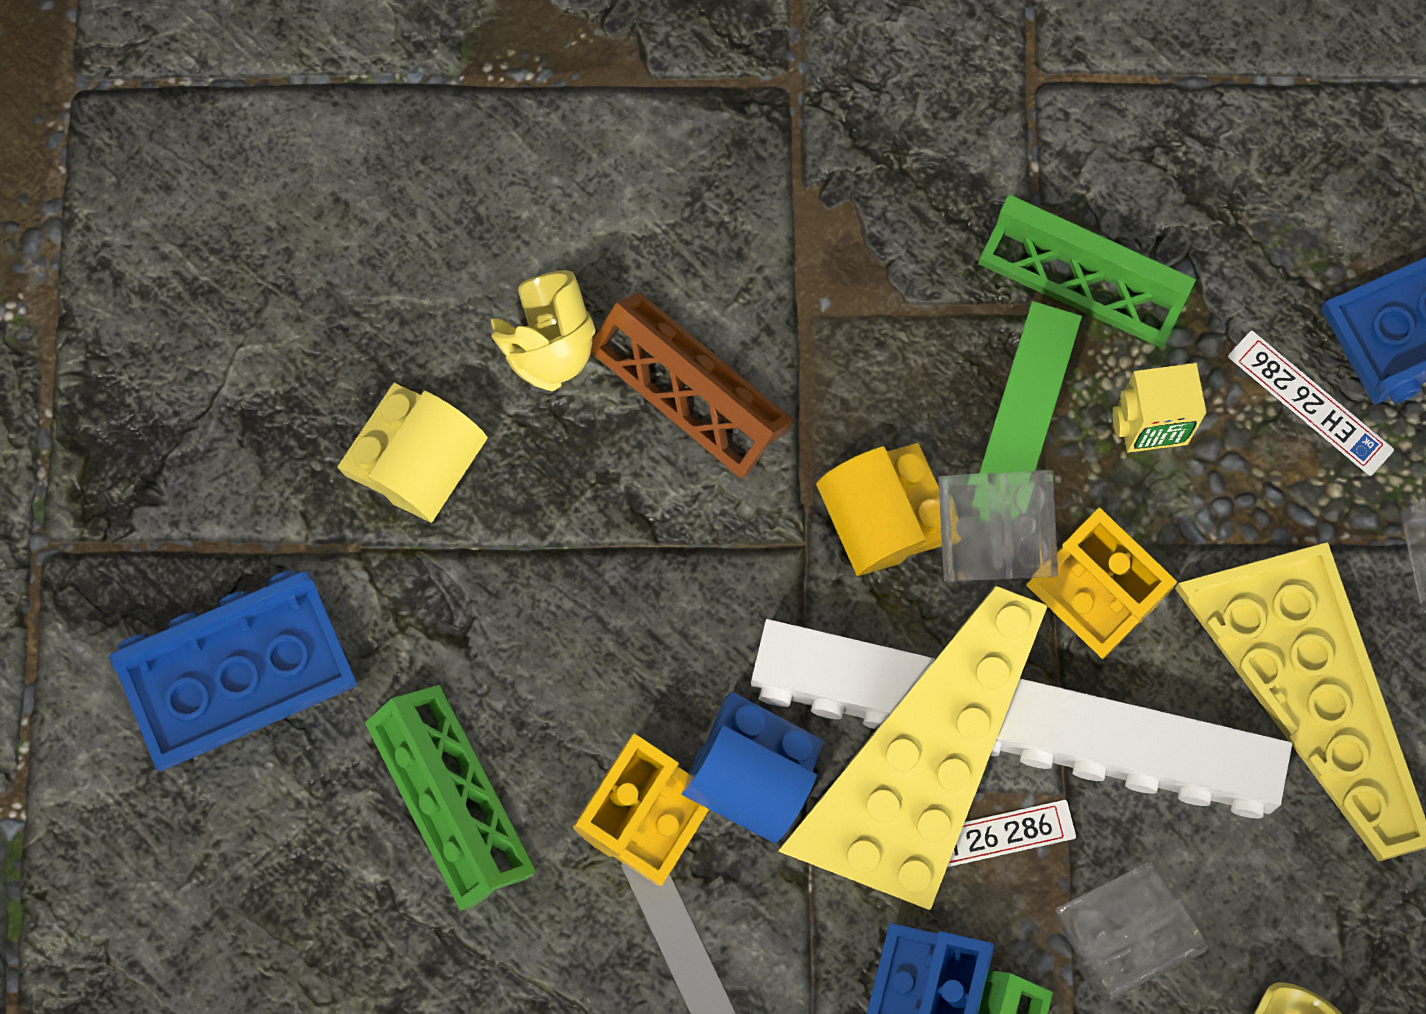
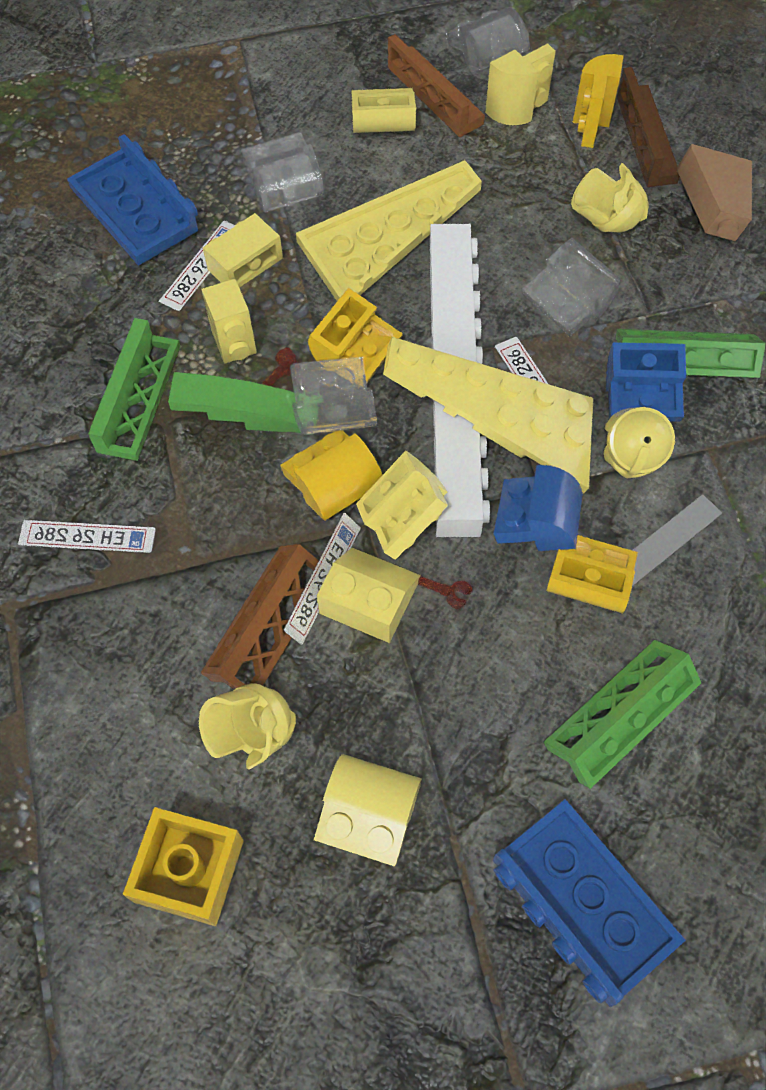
camera: 100 degrees left, 10 degrees down
none -> clear sticker [18,520,155,553]
none -> yellow brick [123,807,244,926]
none -> light yellow brick [202,213,283,288]
none -> clear red hand [261,347,299,386]
none -> clear sticker [284,513,361,645]
none -> light yellow slope [317,548,421,643]
none -> light yellow brick [356,451,448,560]
none -> clear red hand [418,576,472,609]
none -> light yellow helmet [604,407,675,478]

